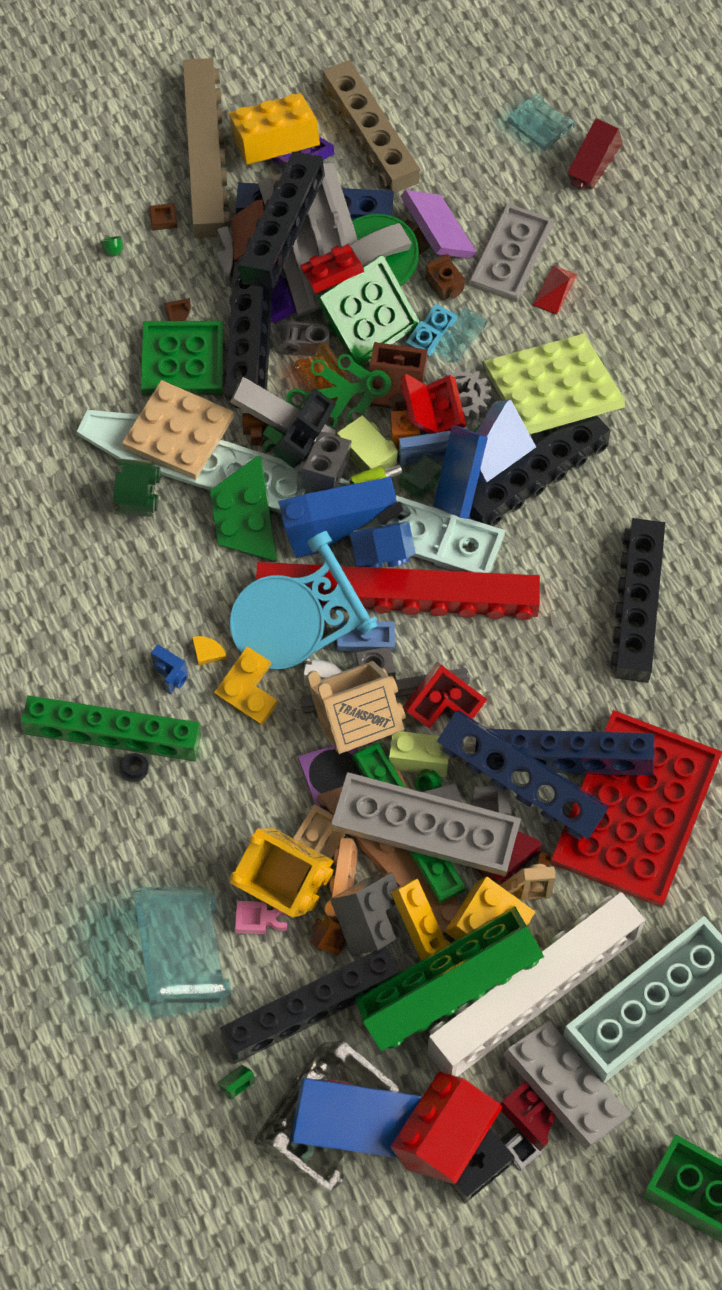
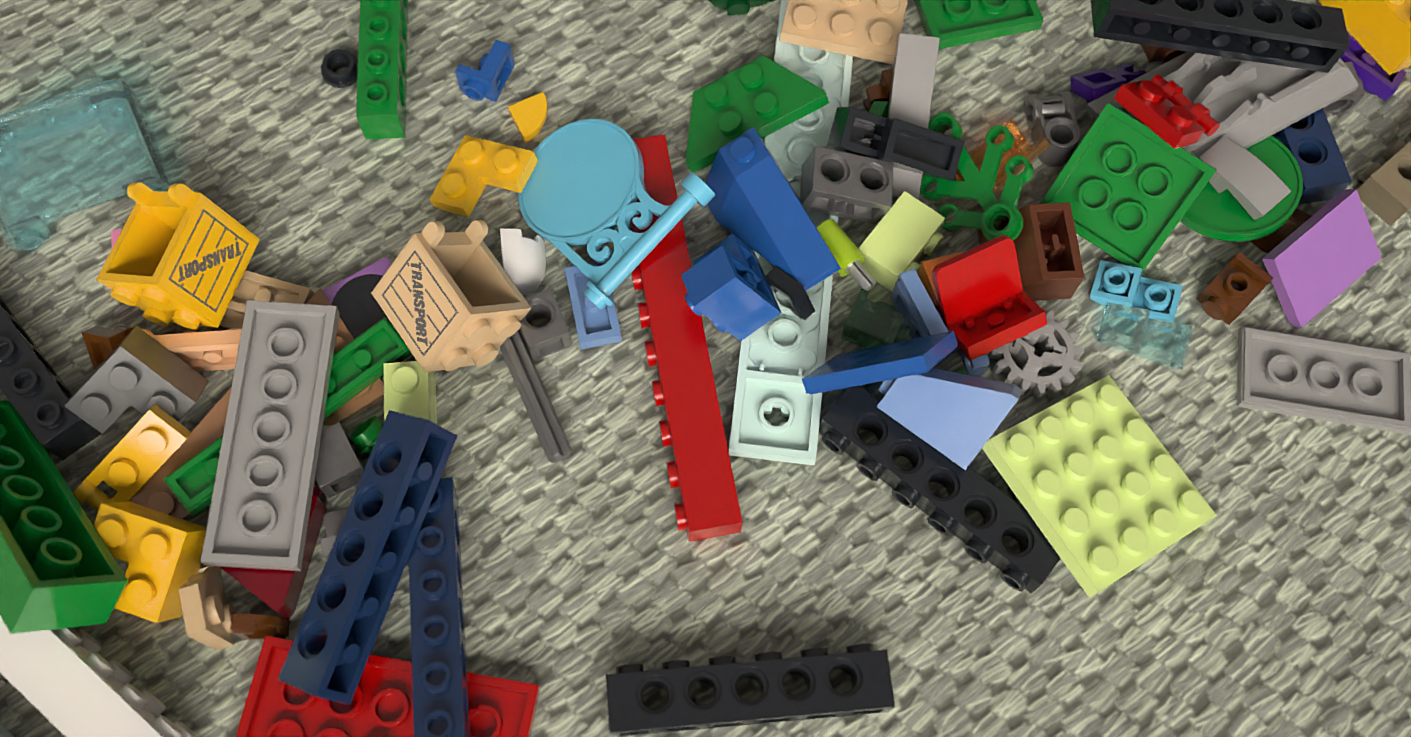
camera: 75 degrees right, 5 degrees up
black brick [223,261,273,409] -> none
red brick [403,662,488,729] -> none
red slope [533,265,577,315] -> none

